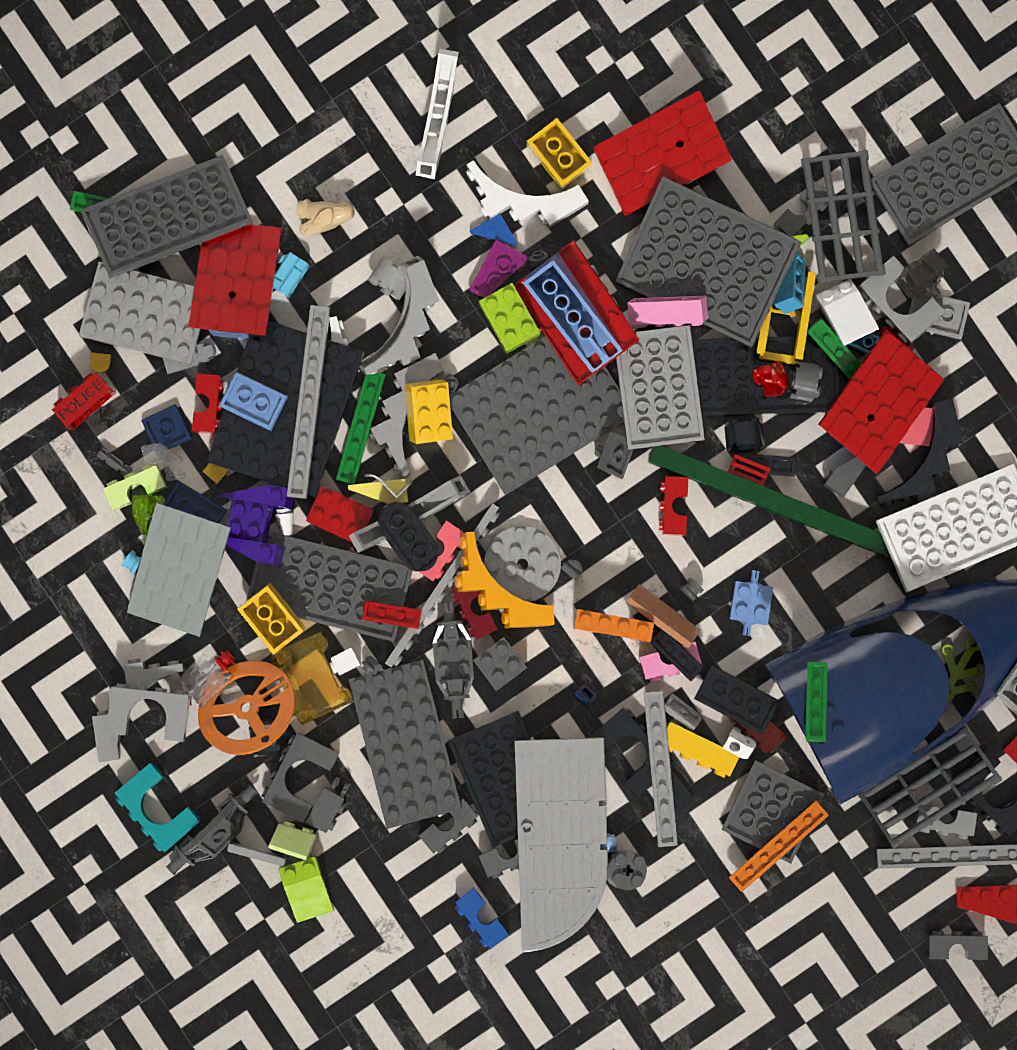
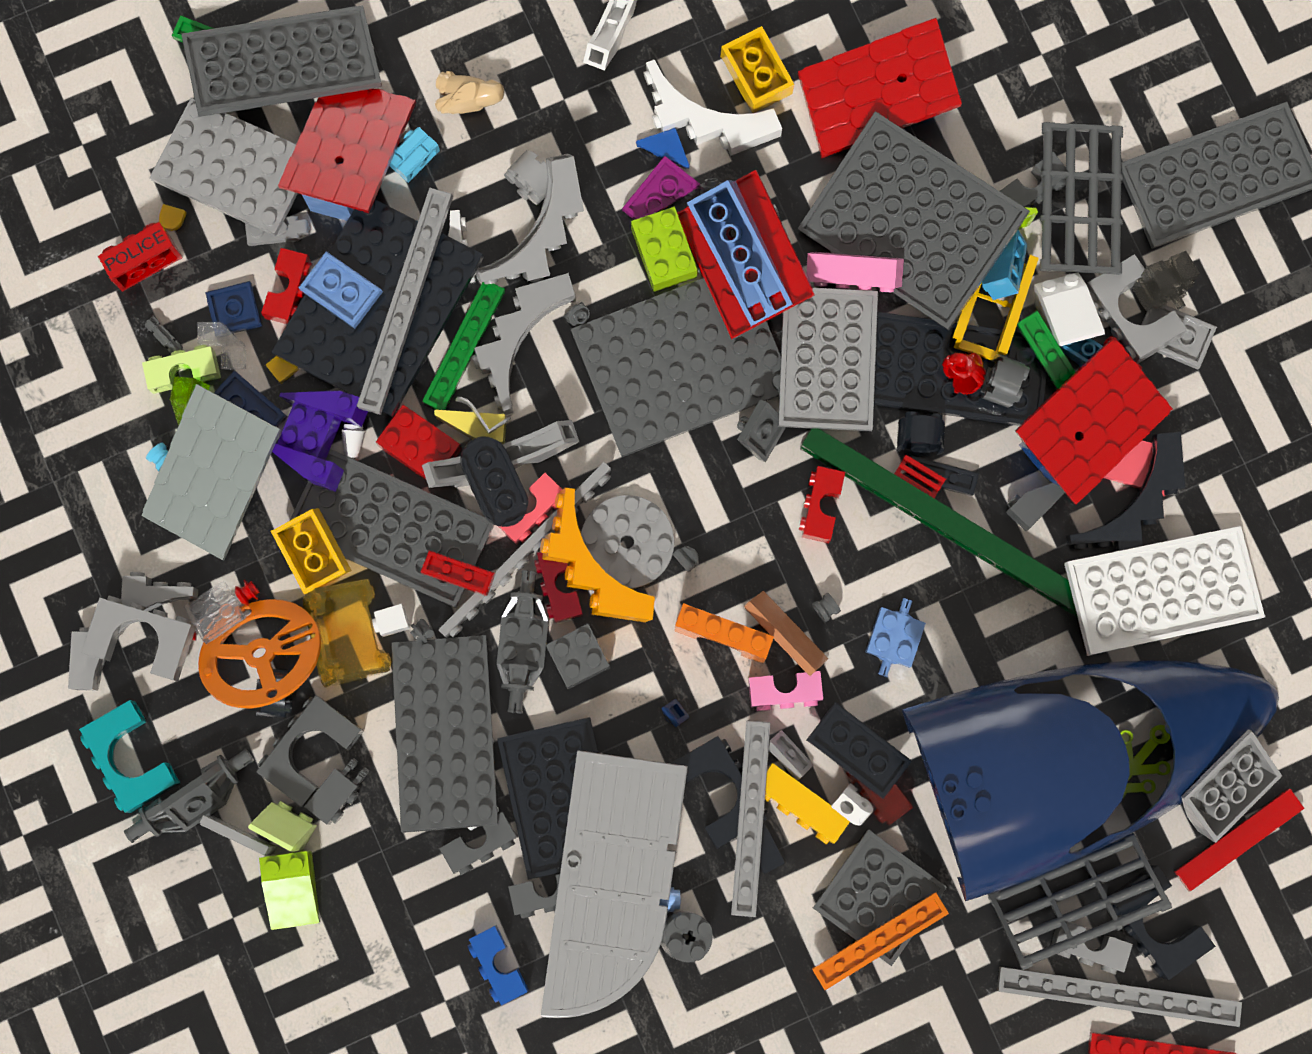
camera: 10 degrees right, 5 degrees down
yellow brick [405,379,453,444] -> none
black tile [651,629,705,682] -> none
green plate [806,662,828,742] -> none

